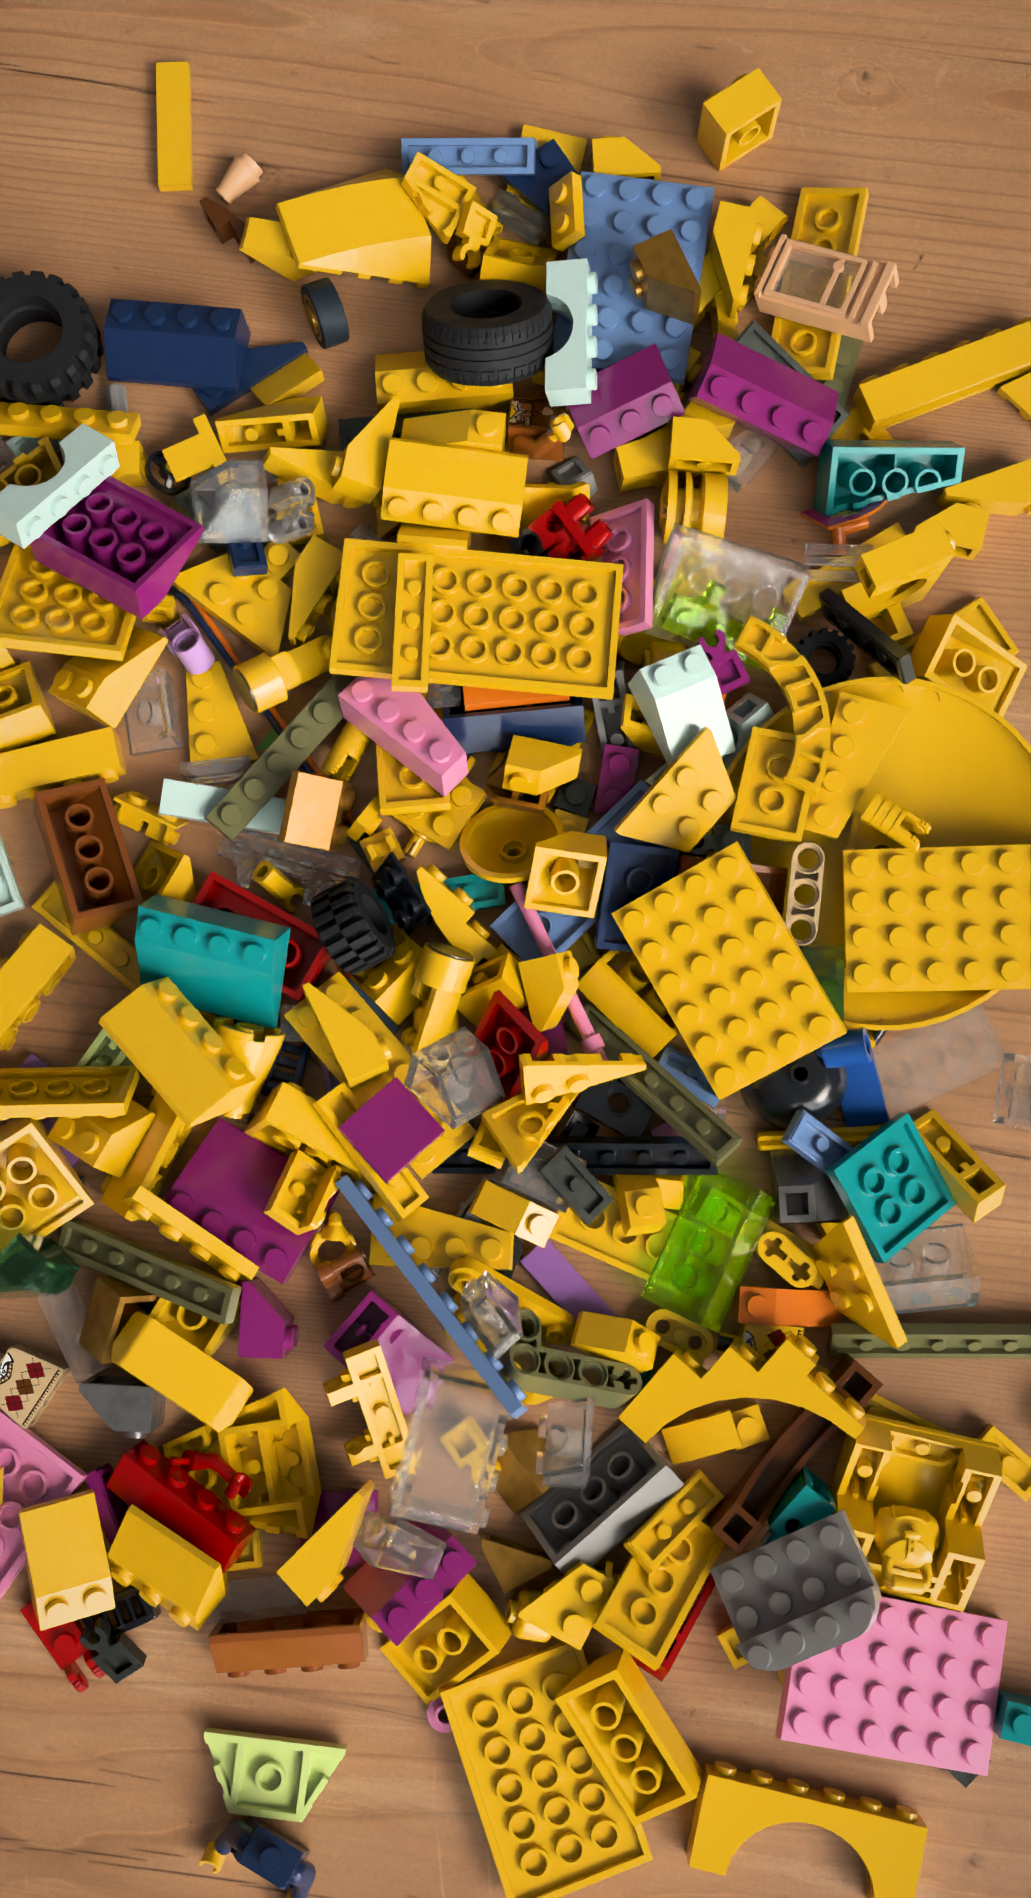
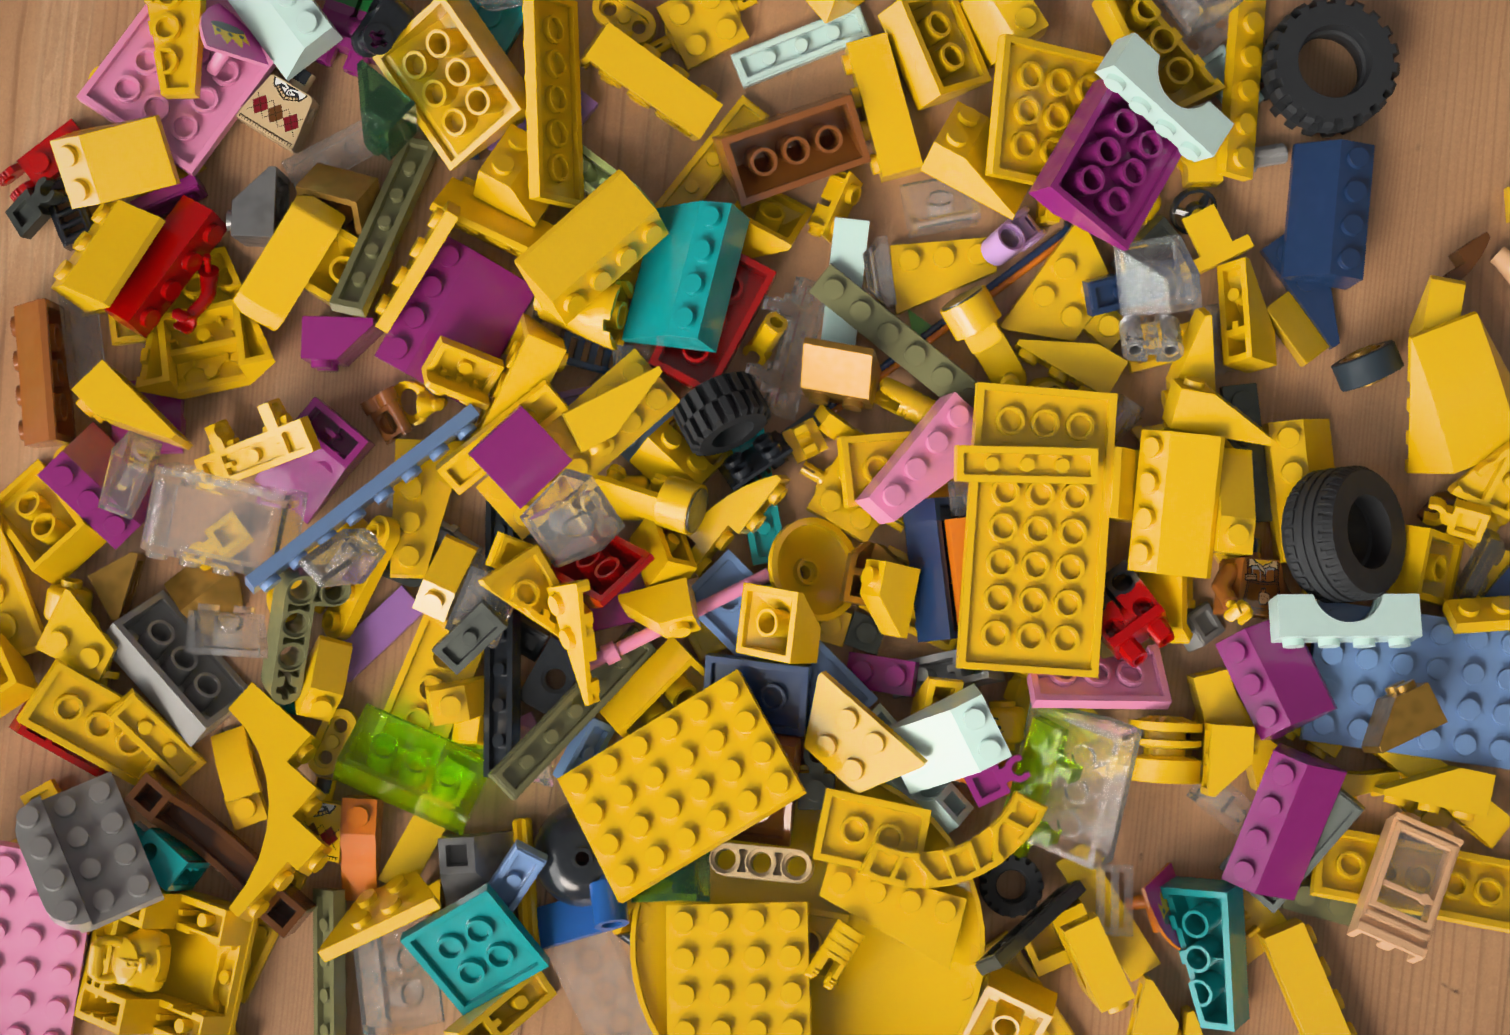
camera: 90 degrees right, 5 degrees up
yellow beam [755,1231,817,1288] -> none

